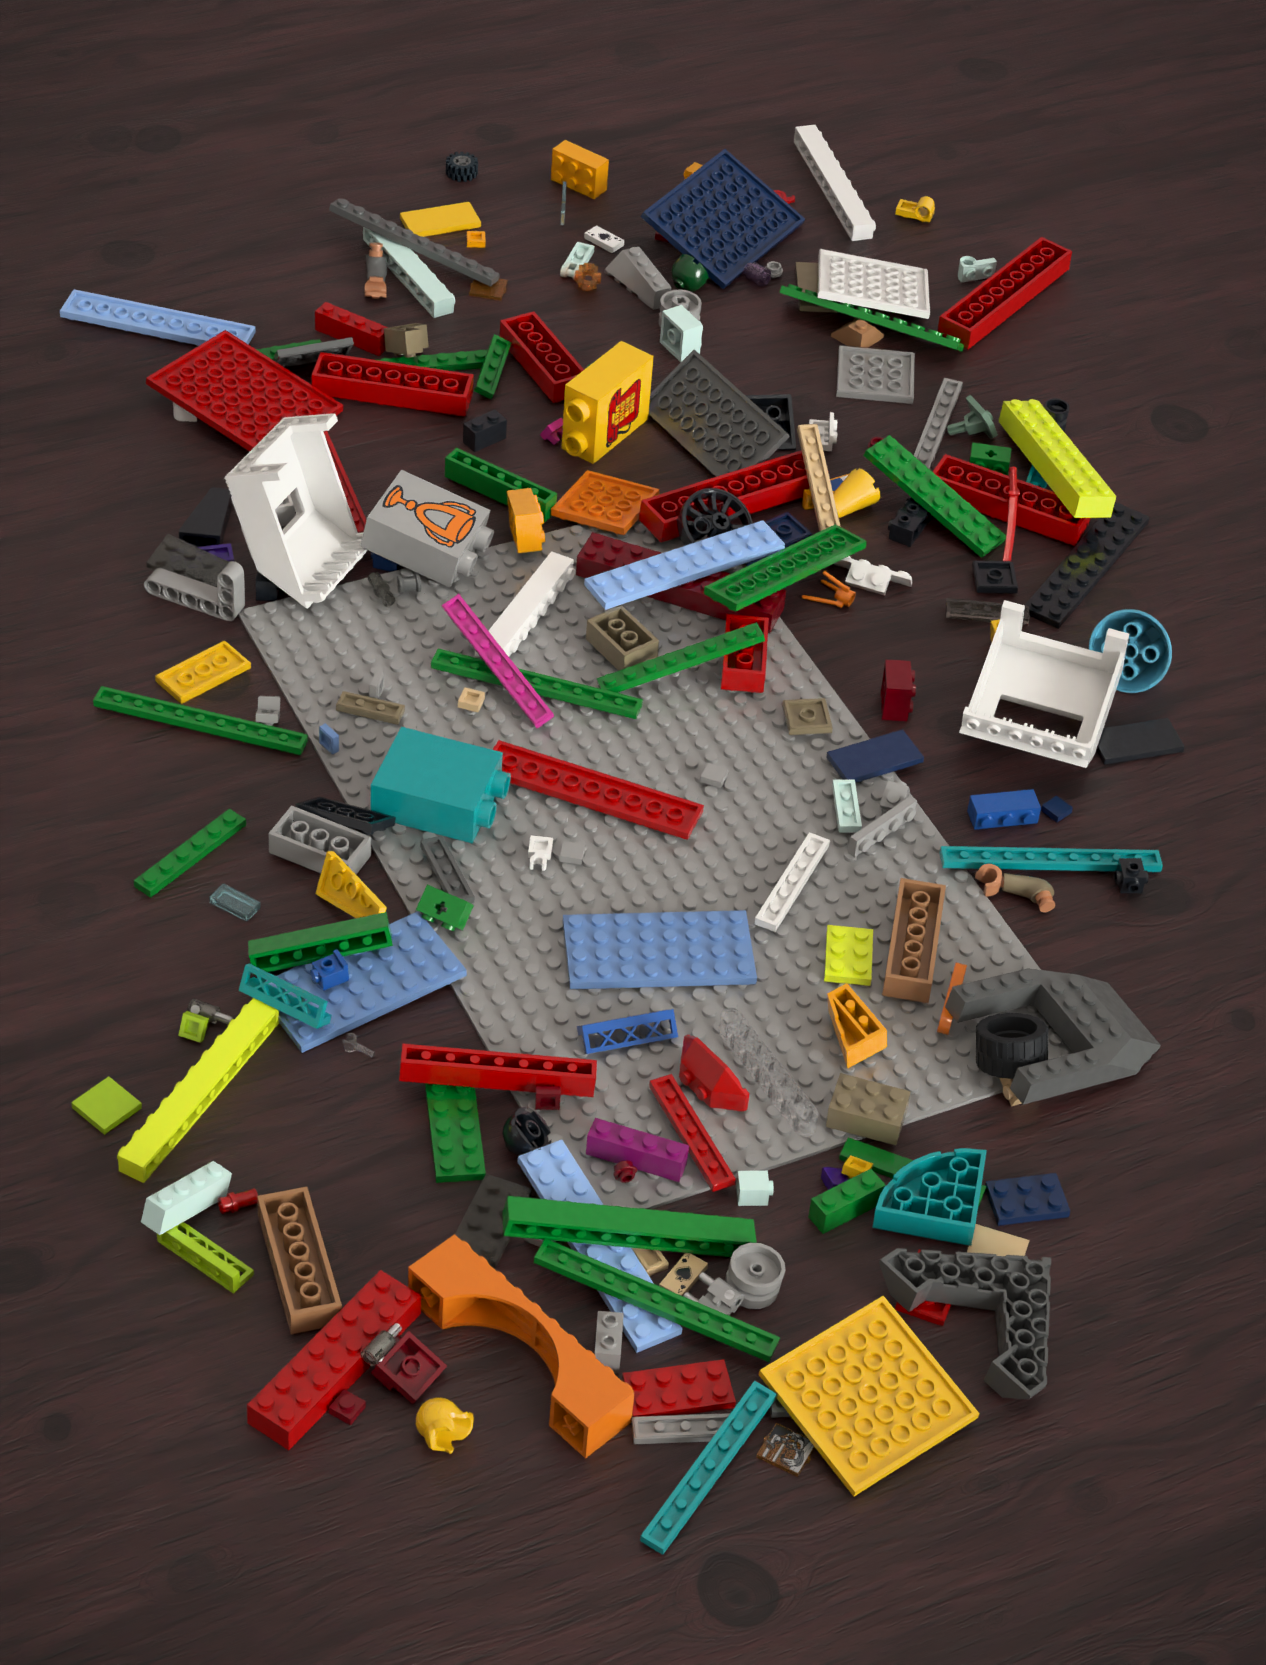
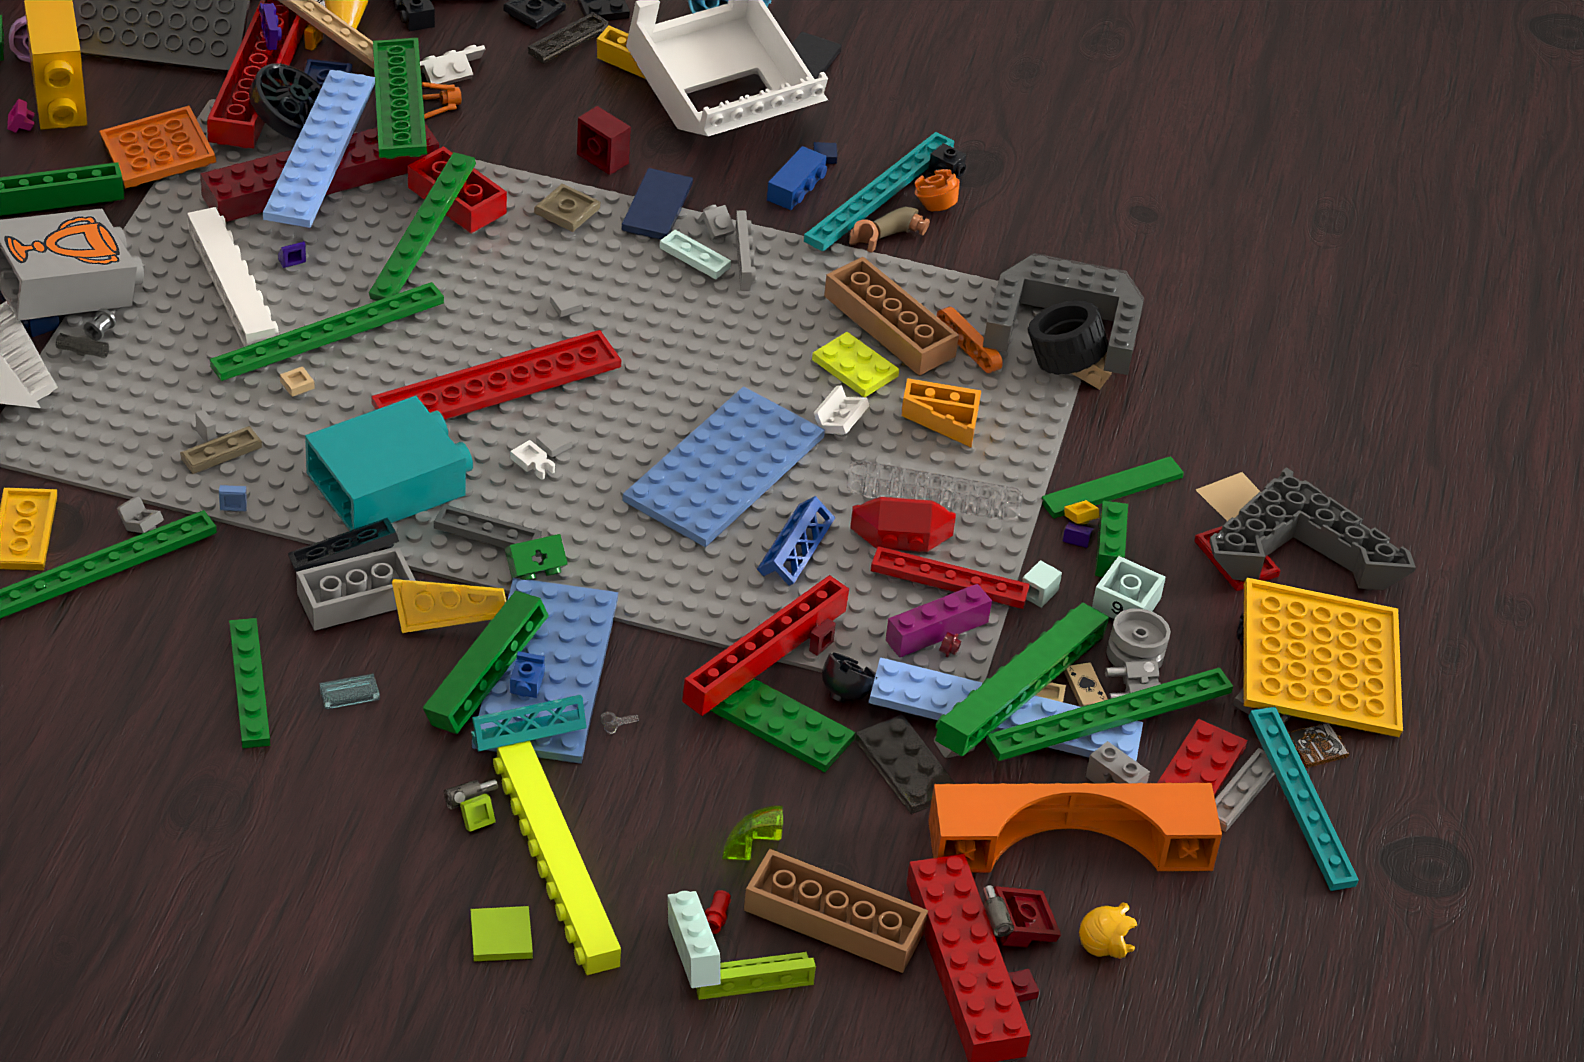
camera: 50 degrees left, 0 degrees up
dark pink tile [441,594,554,729] -> none
light orange brick [507,488,545,553] -> none
dark tan brick [586,605,659,671] -> none
white plate [754,832,830,932] -> none
dark tan brick [826,1073,911,1145] -> none
teal brick [872,1148,987,1246] -> none
dark blue plate [985,1173,1070,1226] -> none
none -> dark purple hinge [259,3,282,50]
none -> dark purple slope [278,242,306,268]
none -> clear neon green brick [722,805,783,860]
none -> white bracket [814,386,870,435]
none -> orange cone [915,169,960,211]
none -> light aqua brick [1092,556,1166,619]

